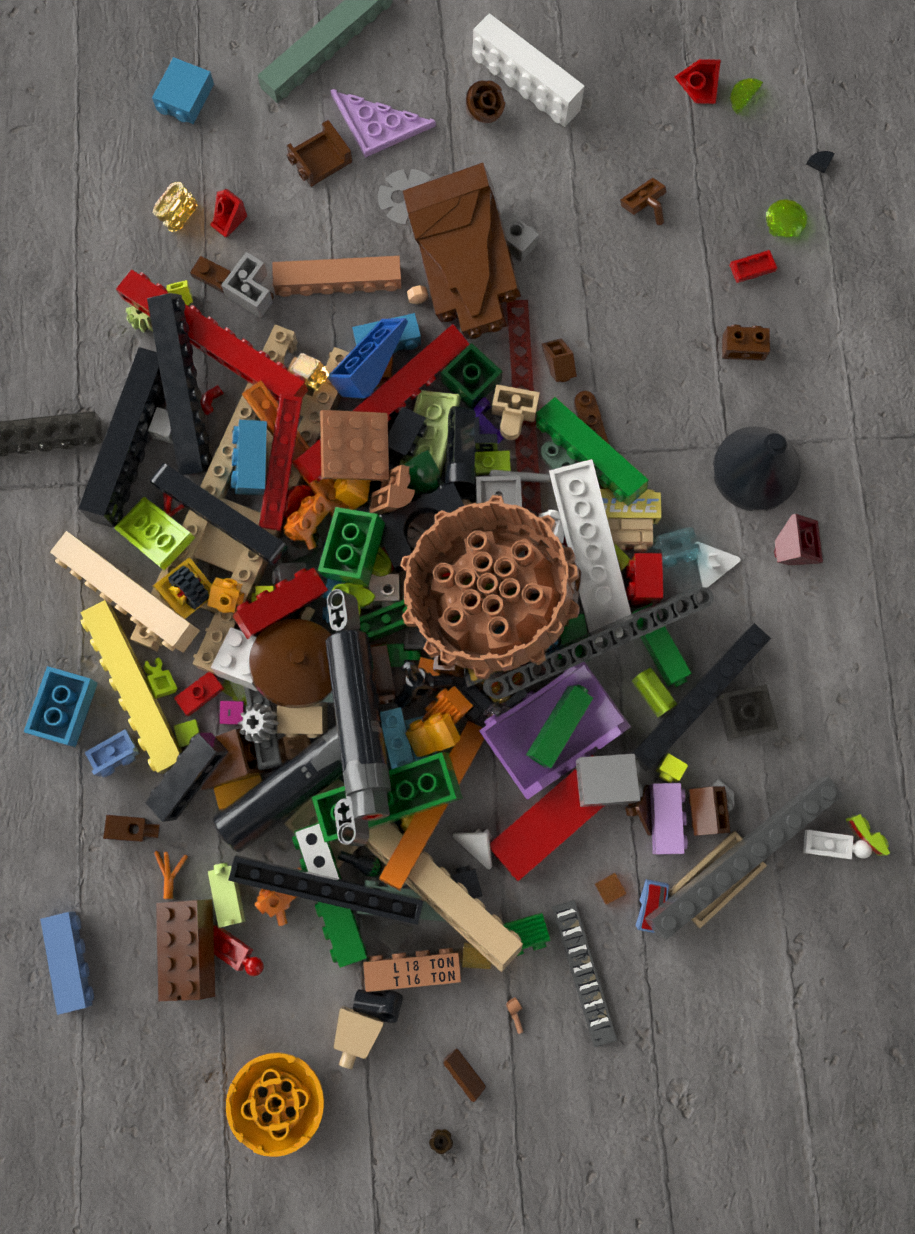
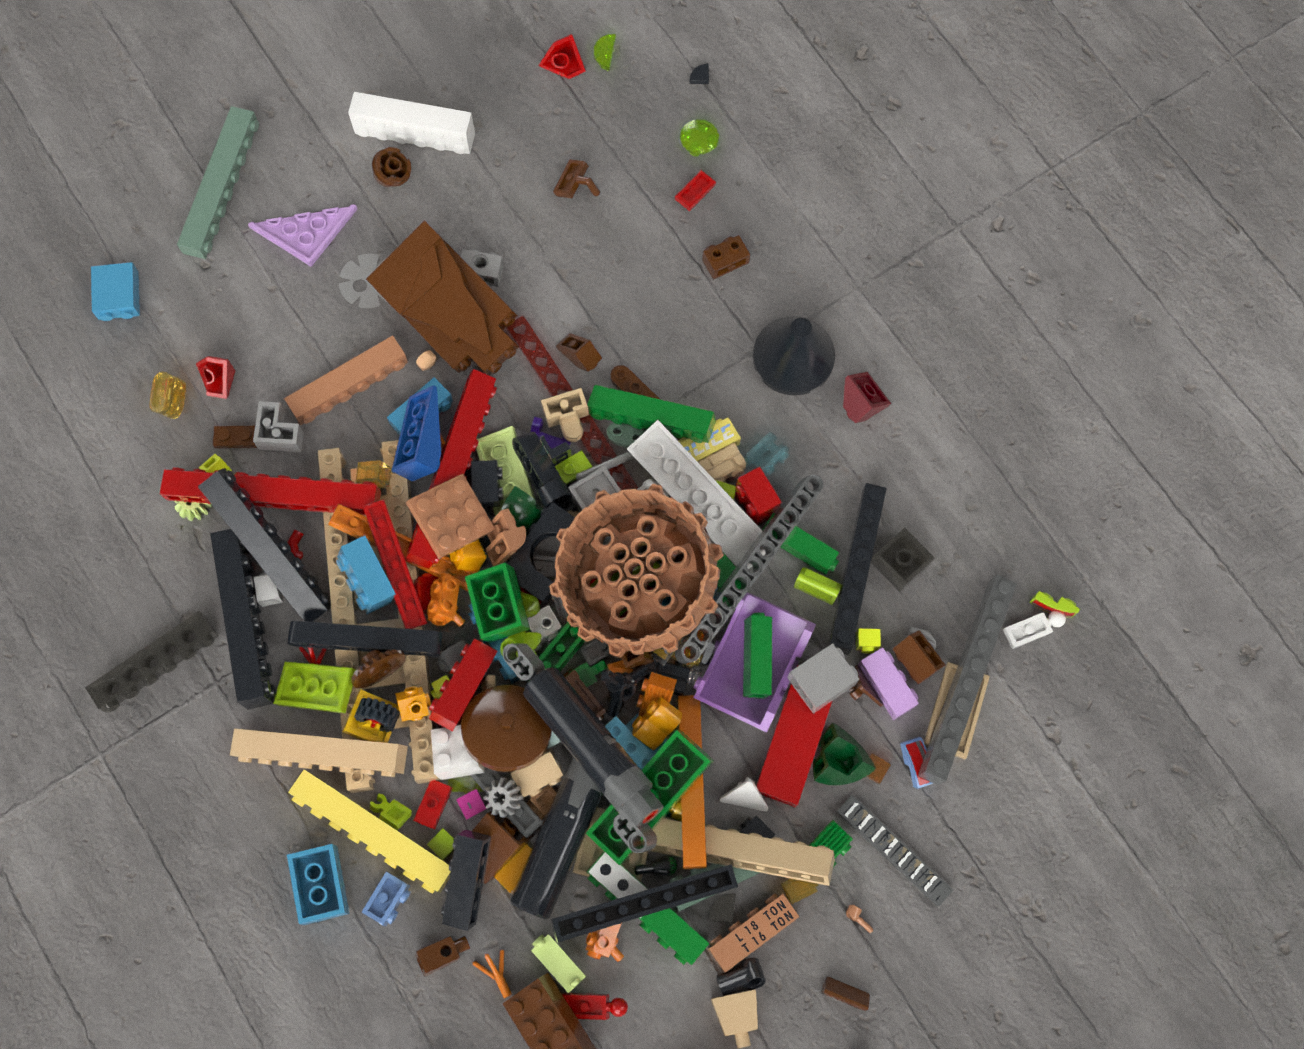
camera: 30 degrees left, 5 degrees down
reddish brown panel [286,120,352,187] -> none
dark green brick [441,343,503,409] -> none
white piece [694,542,740,588] -> none
none -> reddish brown gear [351,649,406,689]
none -> dark green brick [813,722,876,785]

